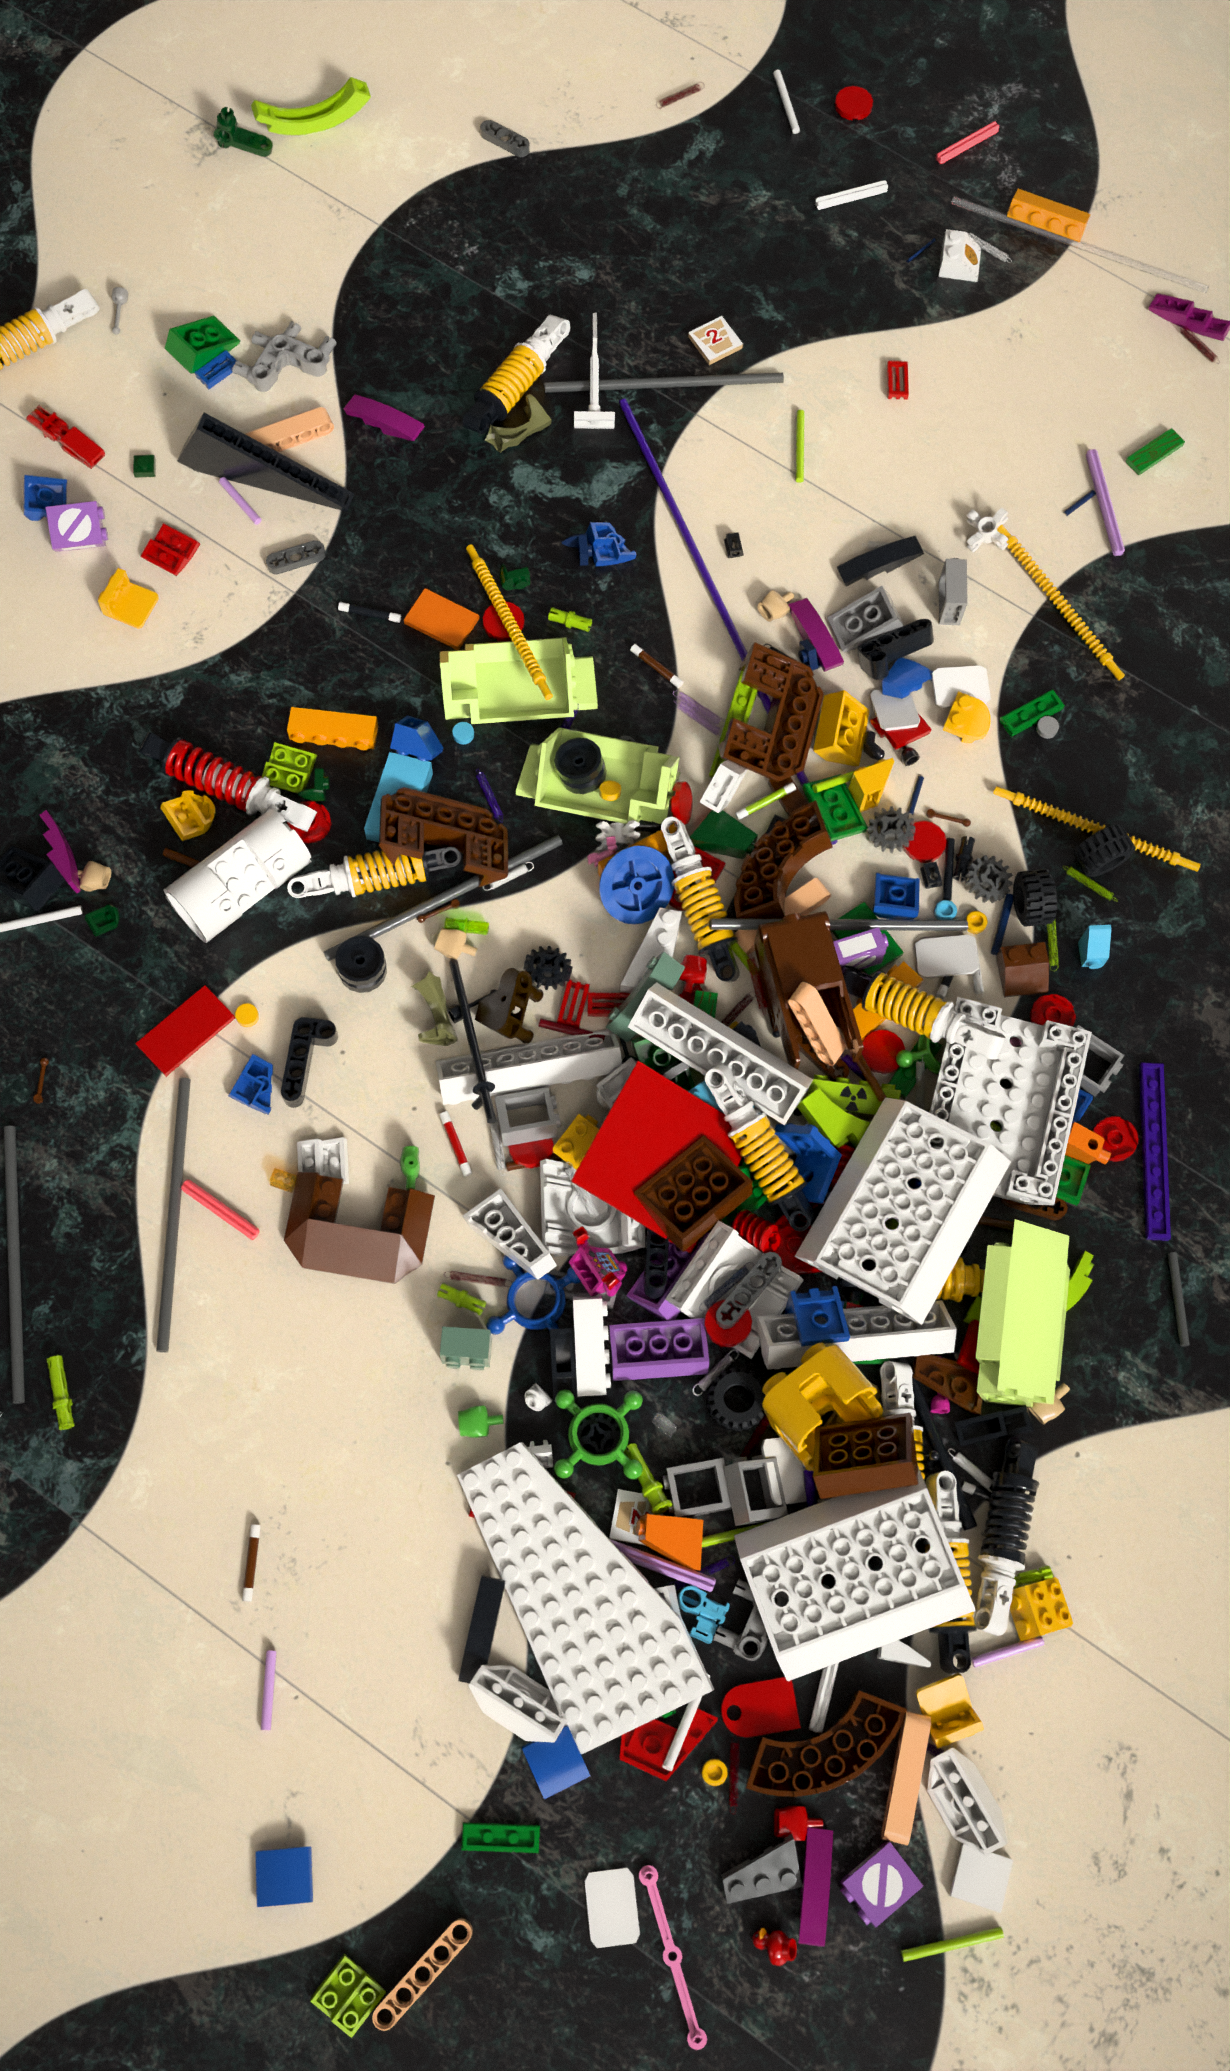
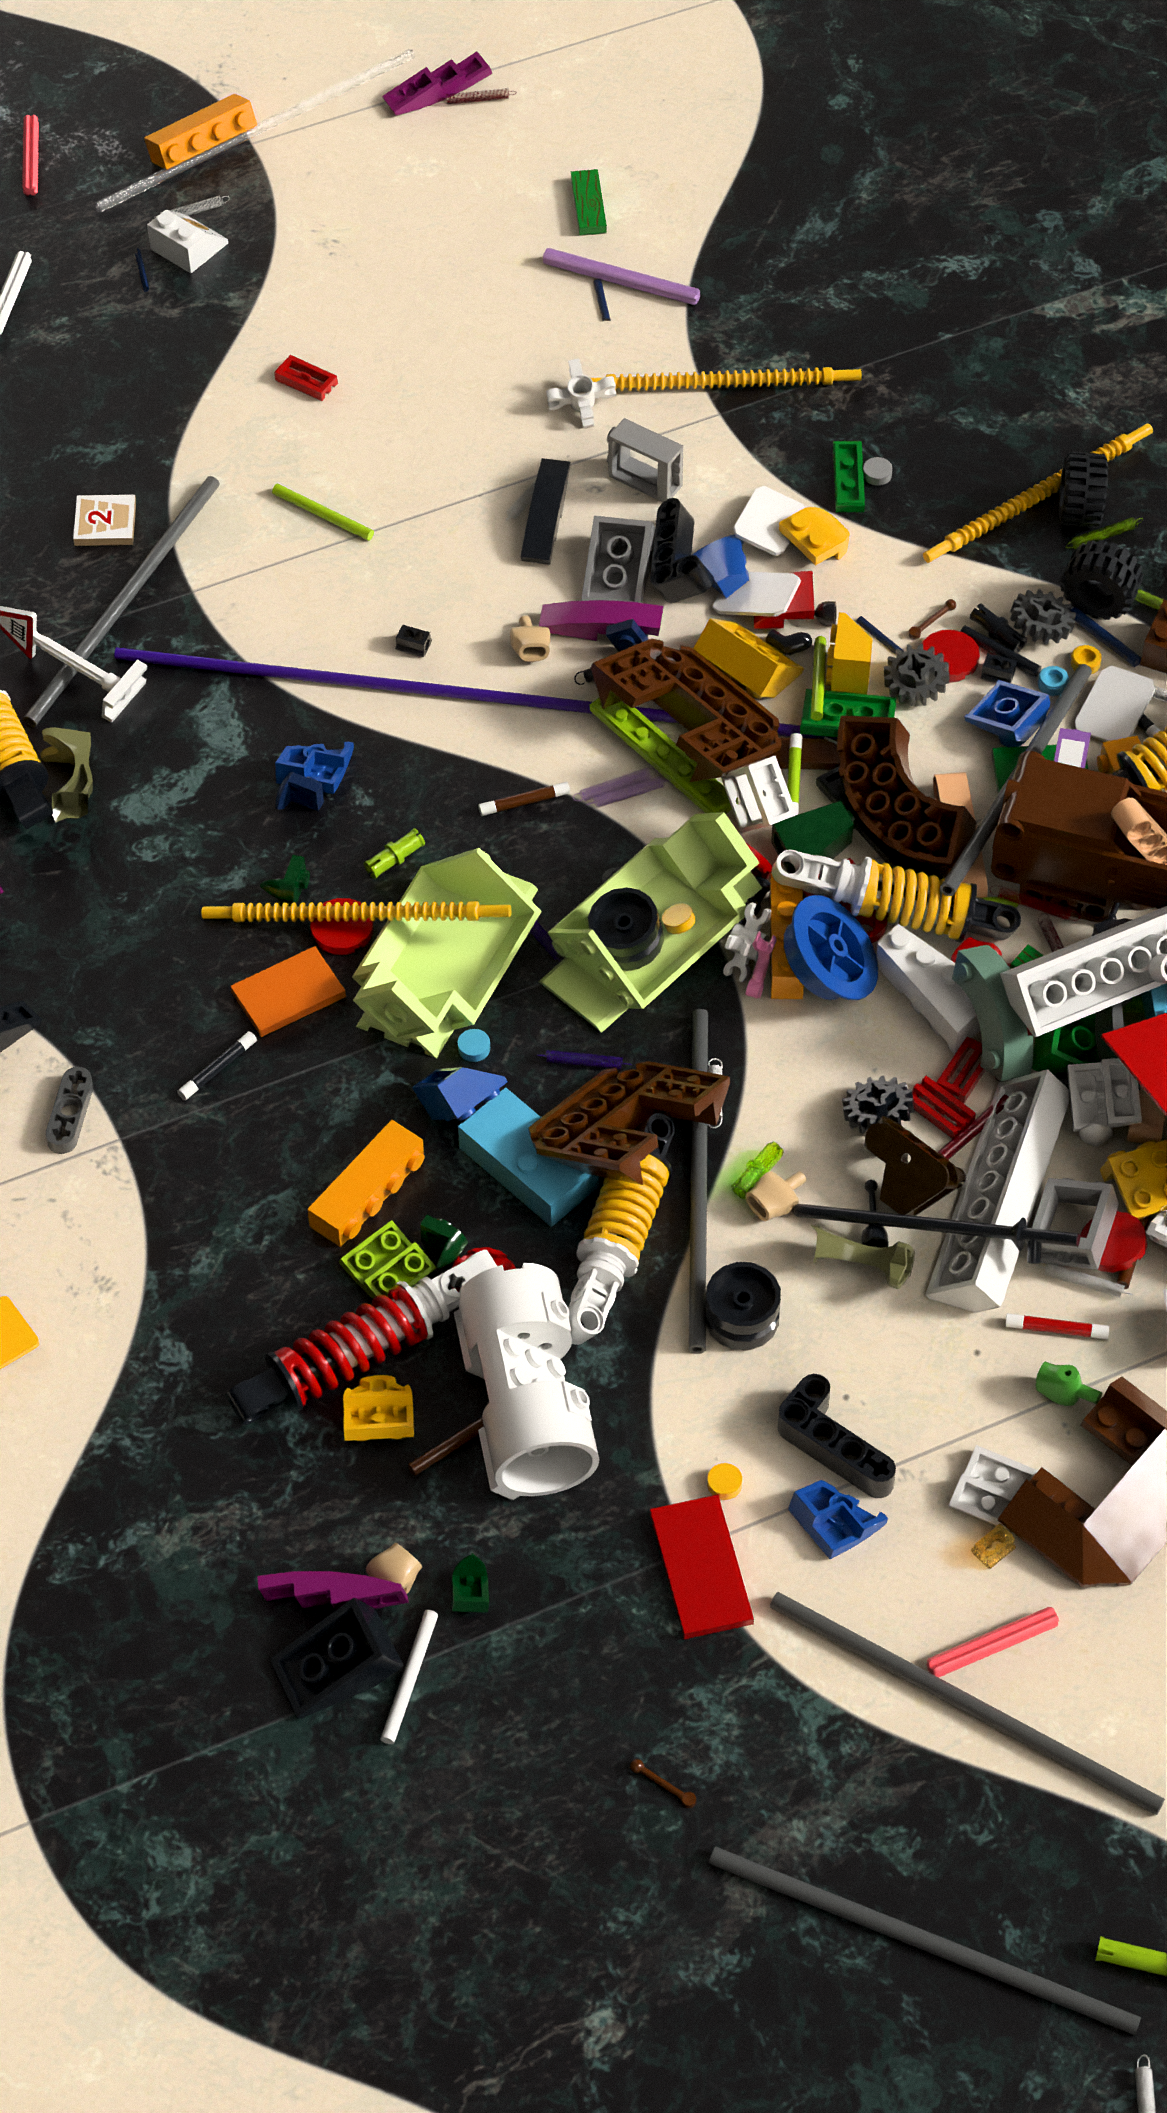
camera: 55 degrees left, 15 degrees down
reddish brown hinge [417,899,460,923] -> none

